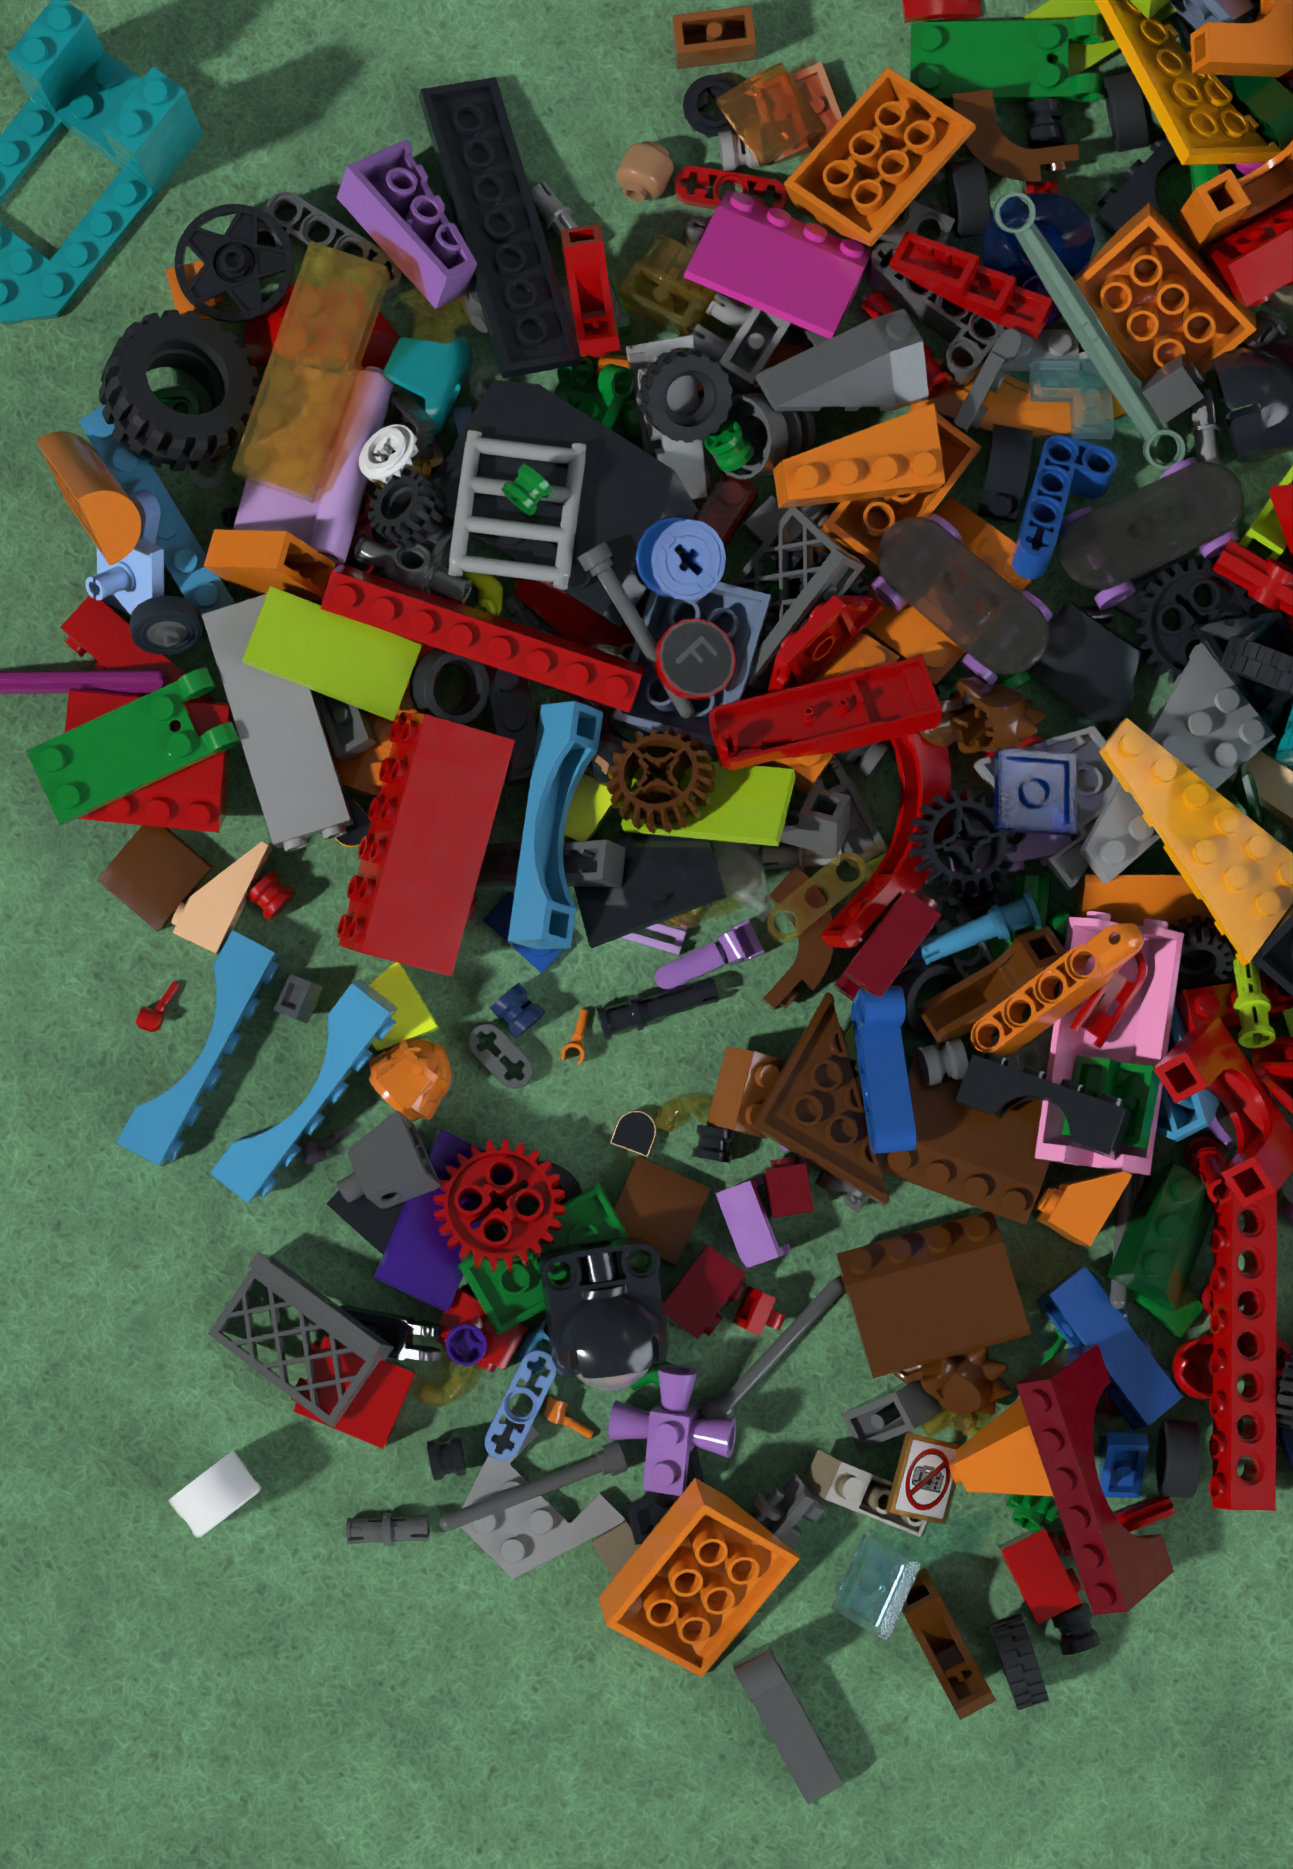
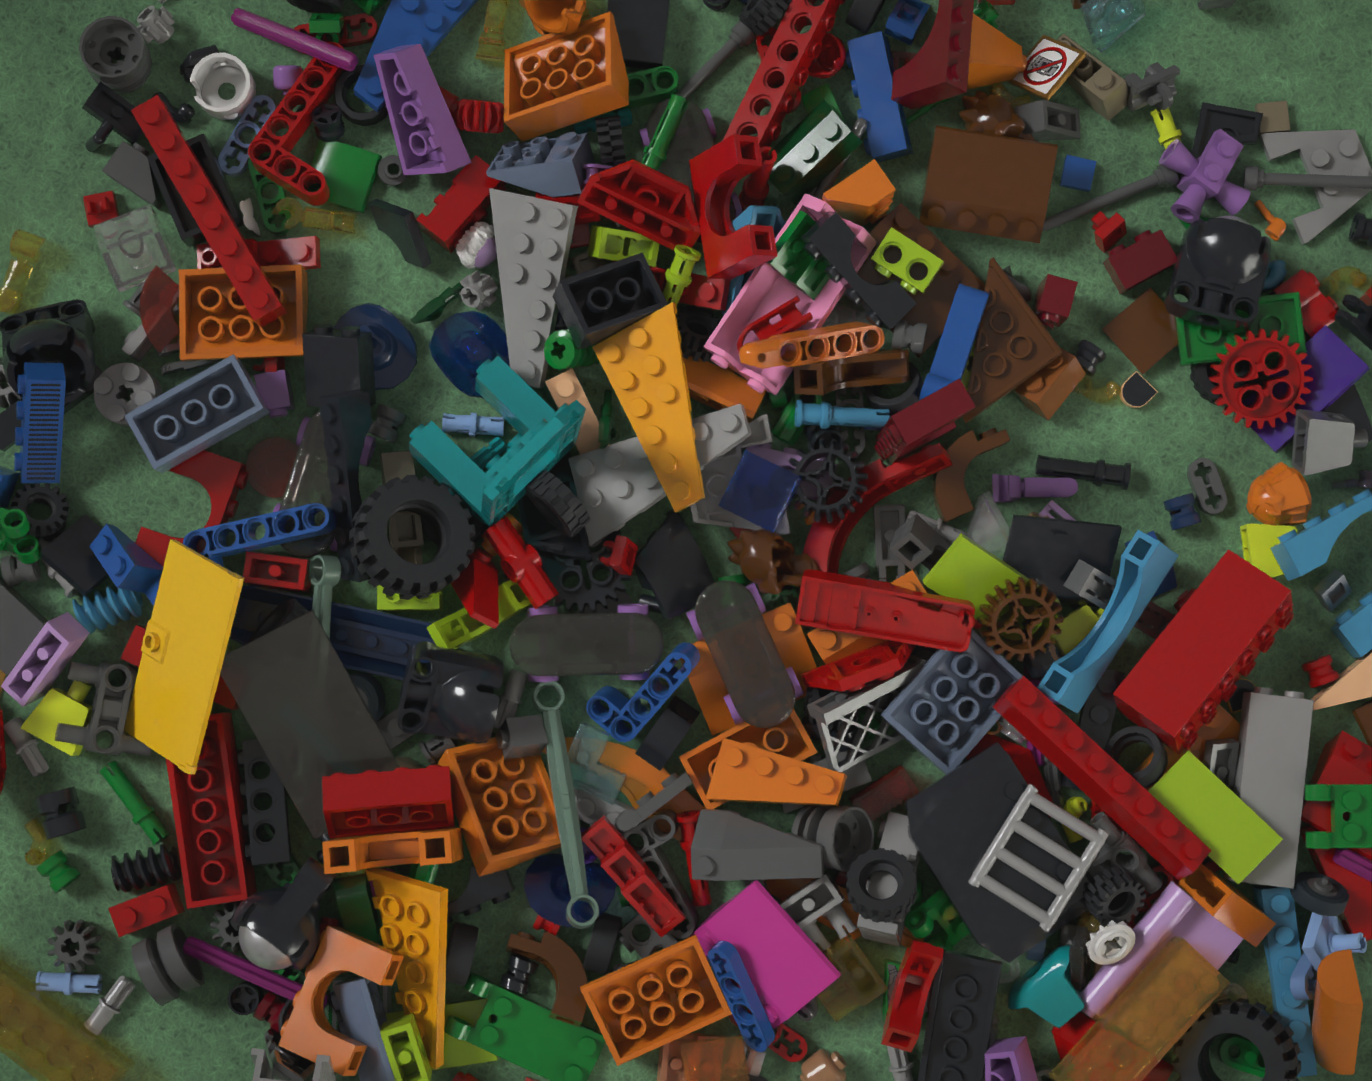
camera: 155 degrees left, 0 degrees up
dark purple wheel [446,1323,487,1366] -> none
medium blue beam [485,1348,557,1461] -> none
green wheel [501,464,553,516] -> none
orange hand [561,1009,590,1066] -> none
dark grey piece [577,541,695,719] -> none
orange slope [598,1478,800,1677] -> none
piece [635,516,726,601] -> none
black tile [655,618,736,700] -> none
green wheel [704,420,755,472] -> none
medium lavender hinge [715,1175,791,1269] -> none
clear yellow beam [766,852,867,943] -> none
none -> red tile [600,535,638,576]
none -> blue beam [707,940,775,1052]
none -> lime brick [871,227,944,295]
none -> blue tile [1059,155,1096,192]
none -> neon yellow pin [1150,108,1183,149]

